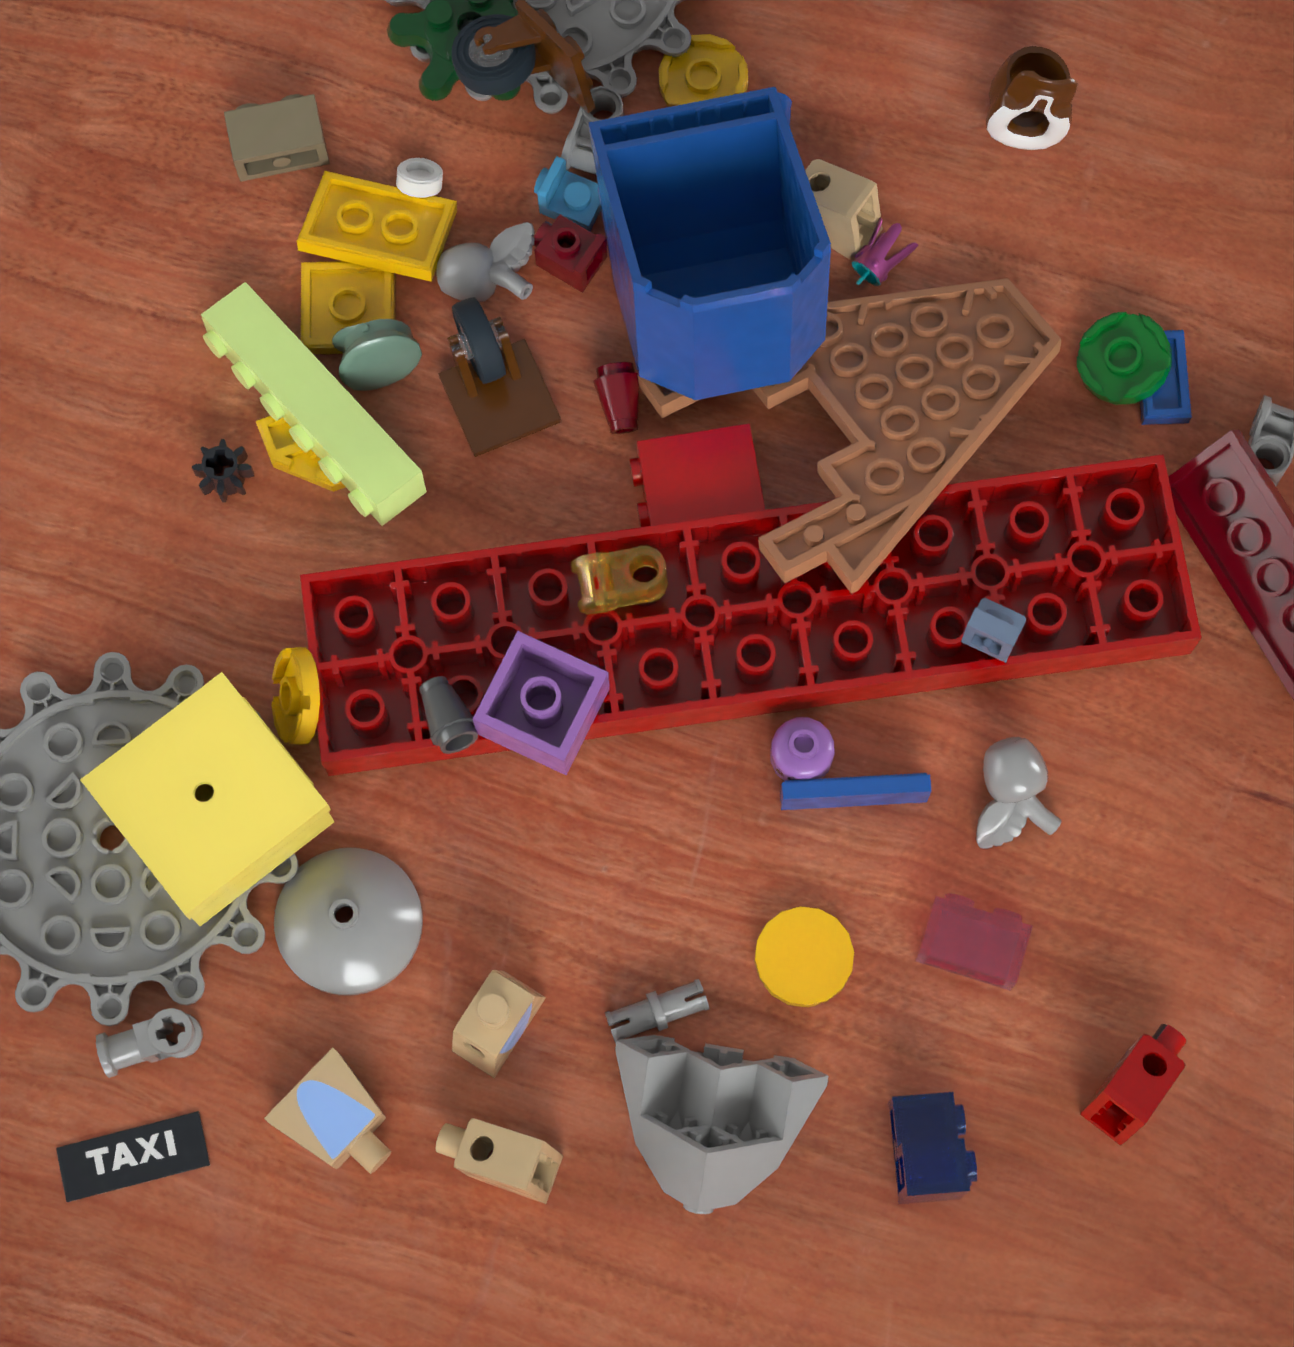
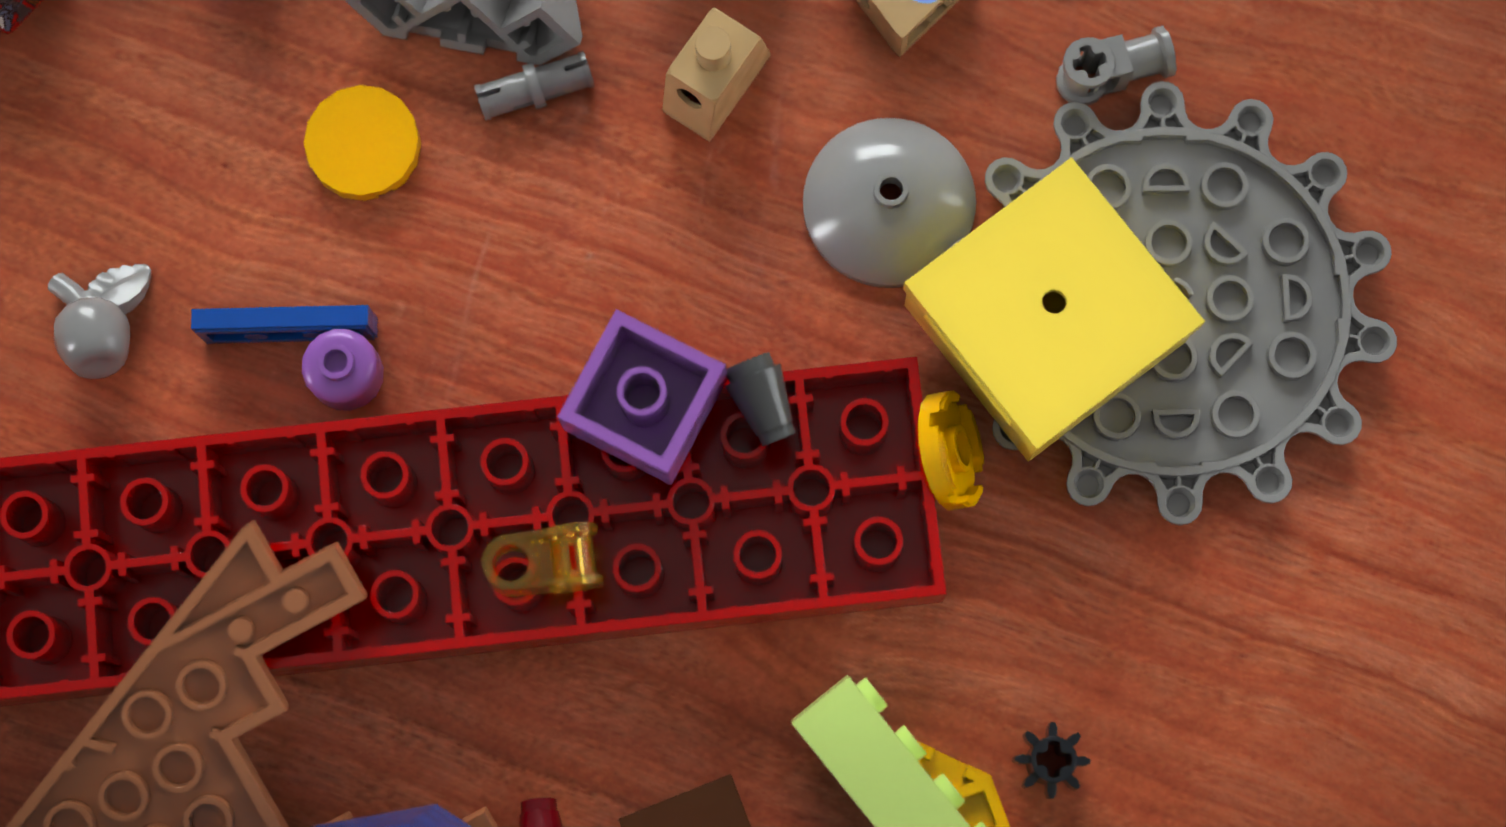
camera: 175 degrees left, 5 degrees up
red brick [629,423,766,527] -> none
clear pink brick [915,893,1033,991] -> none
sand blue bracket [961,598,1026,663] -> none

